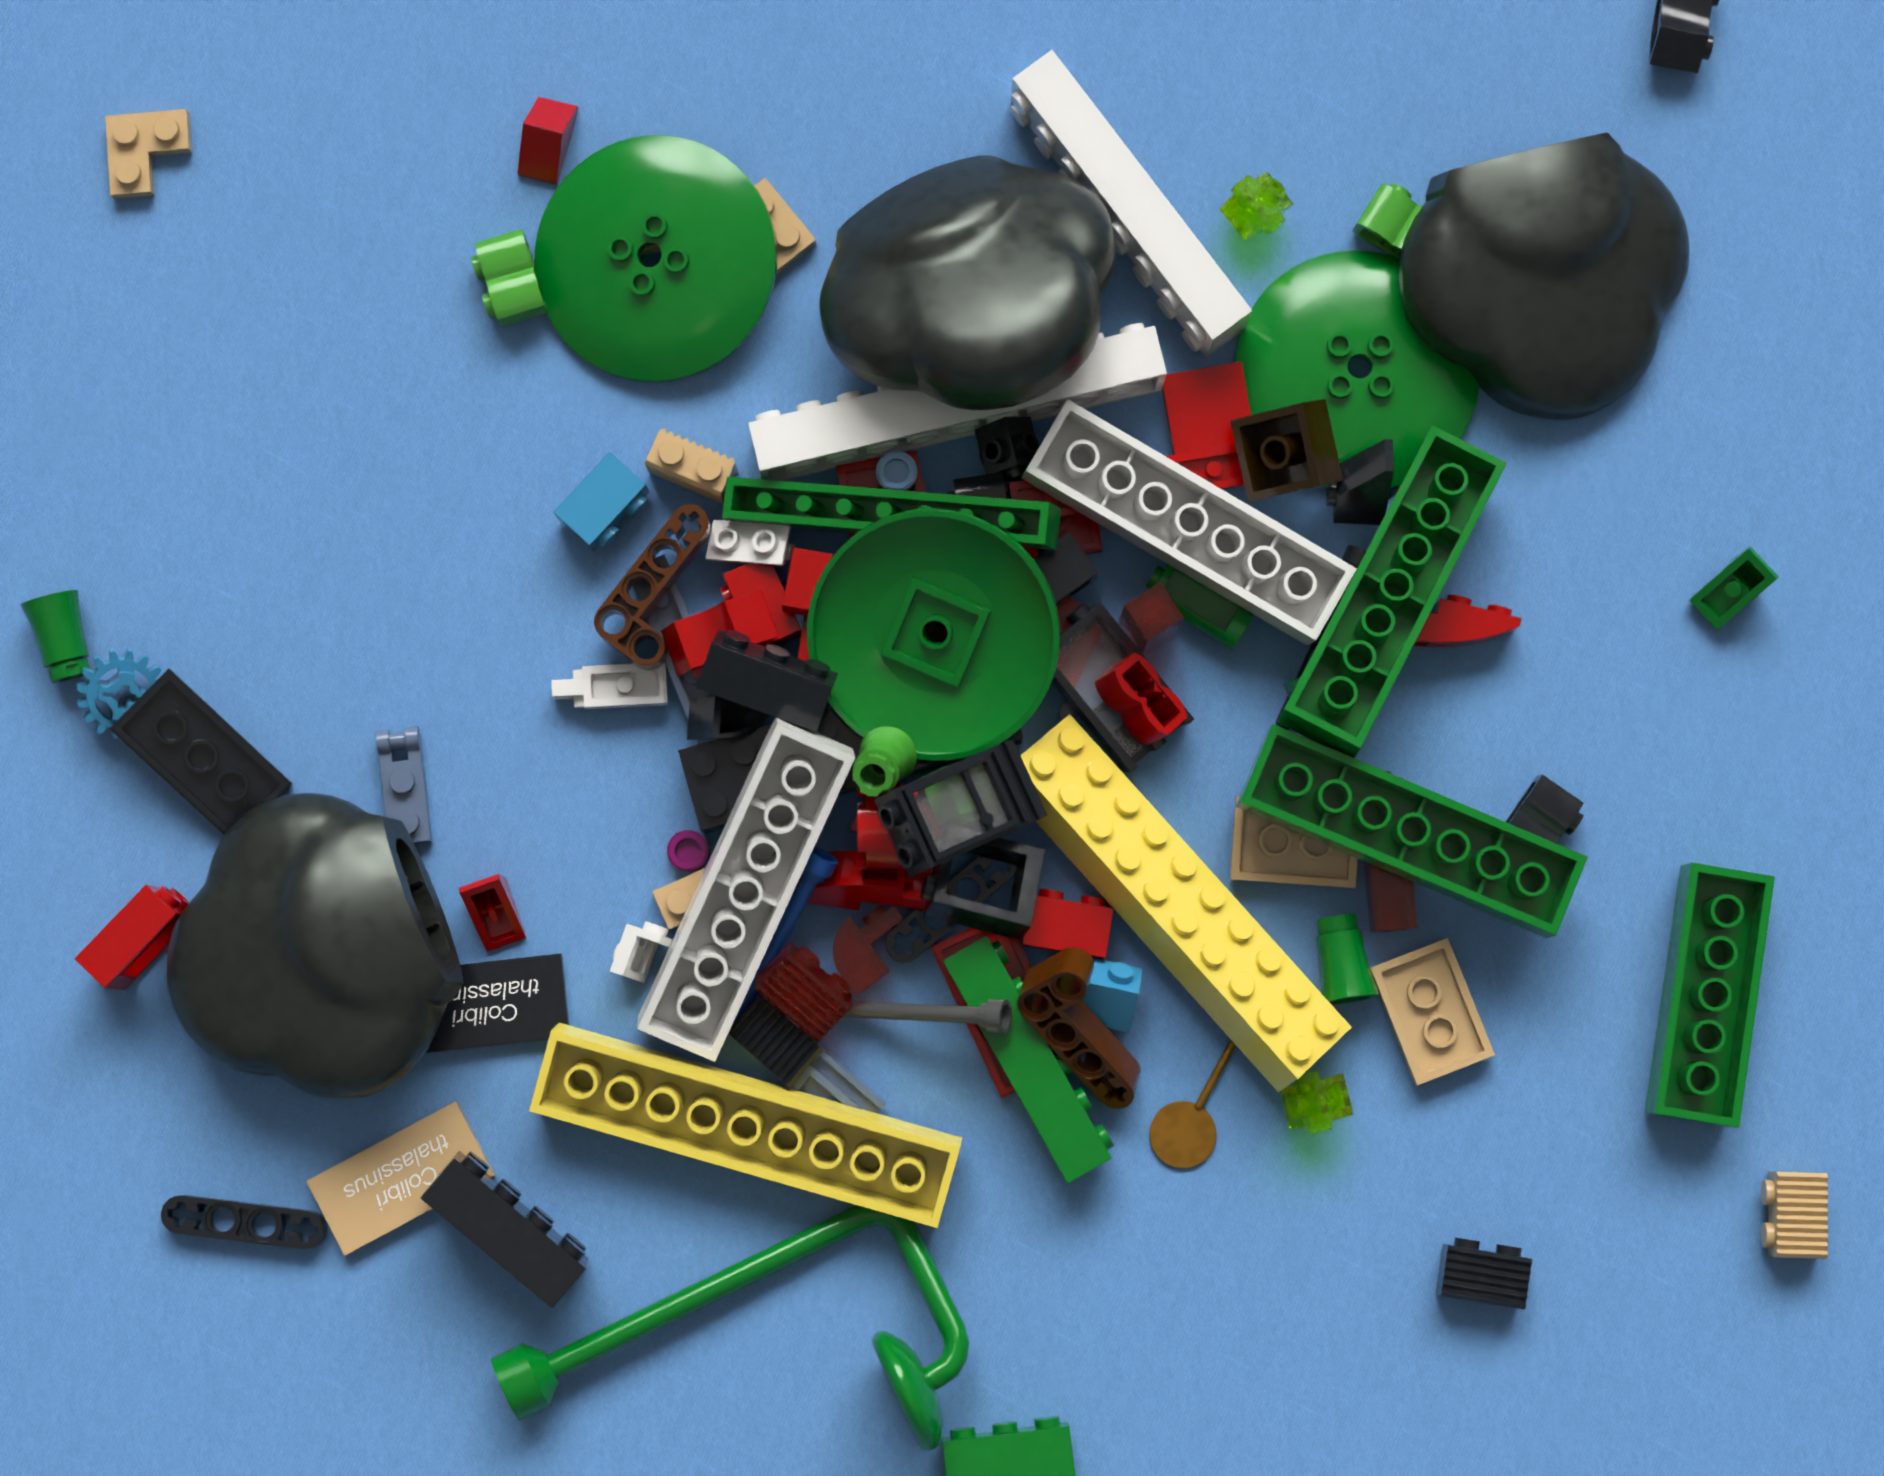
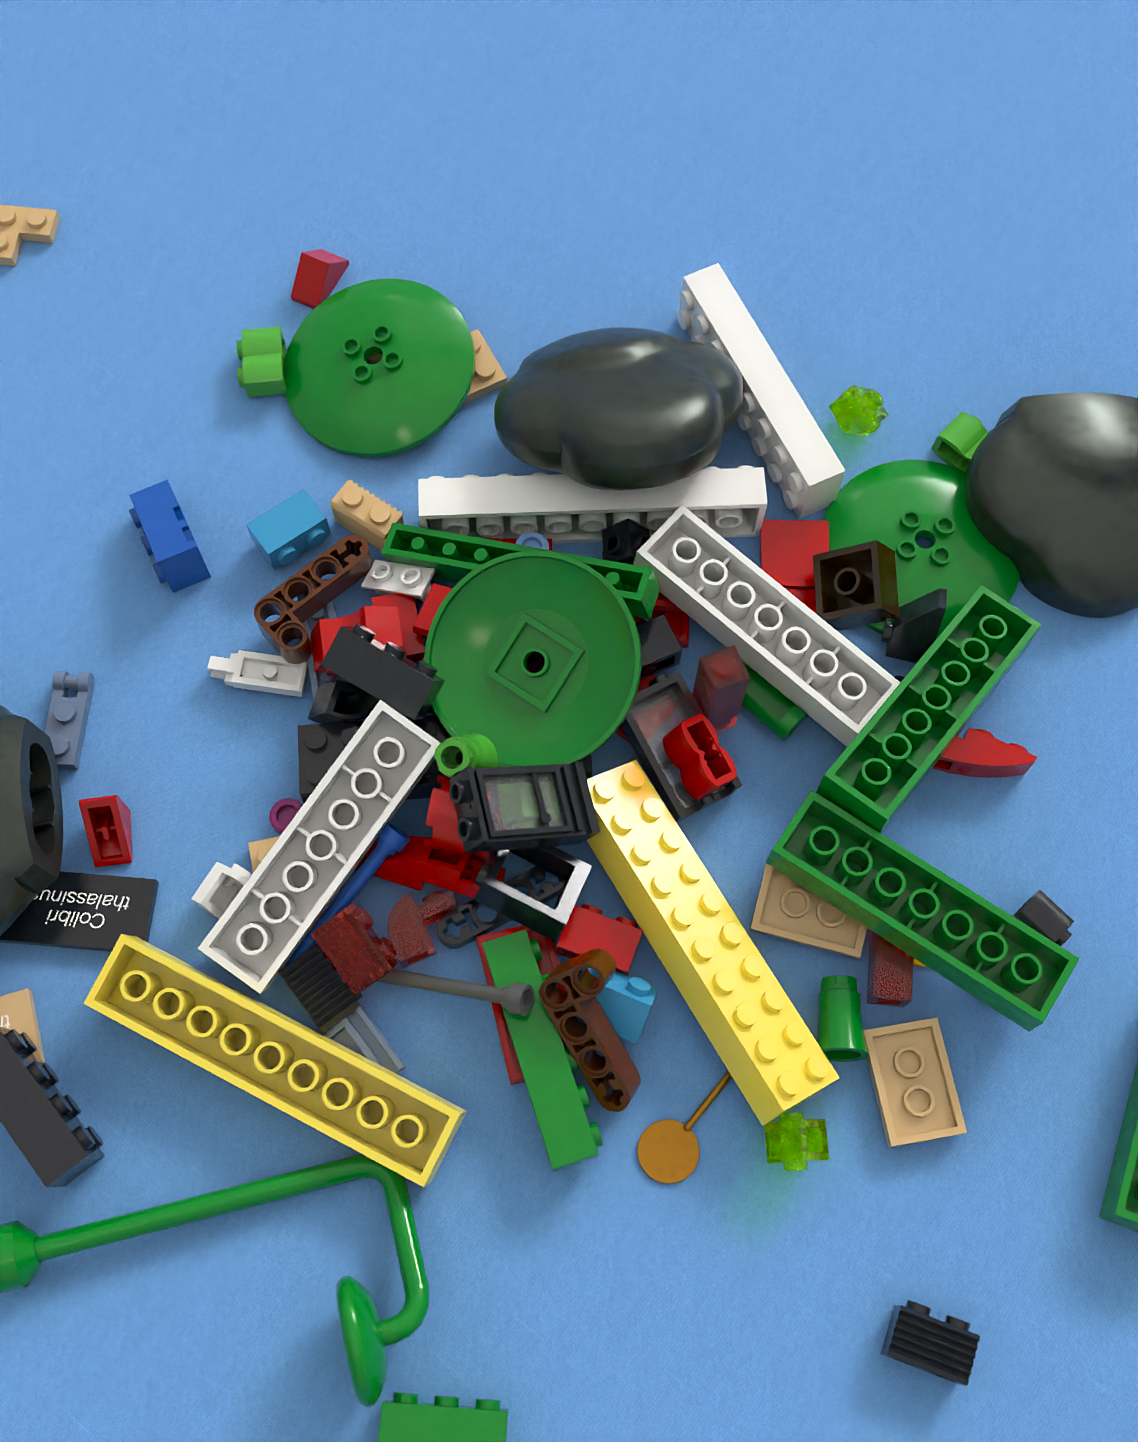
camera: 10 degrees right, 15 degrees down
none -> blue wedge [129,479,211,593]

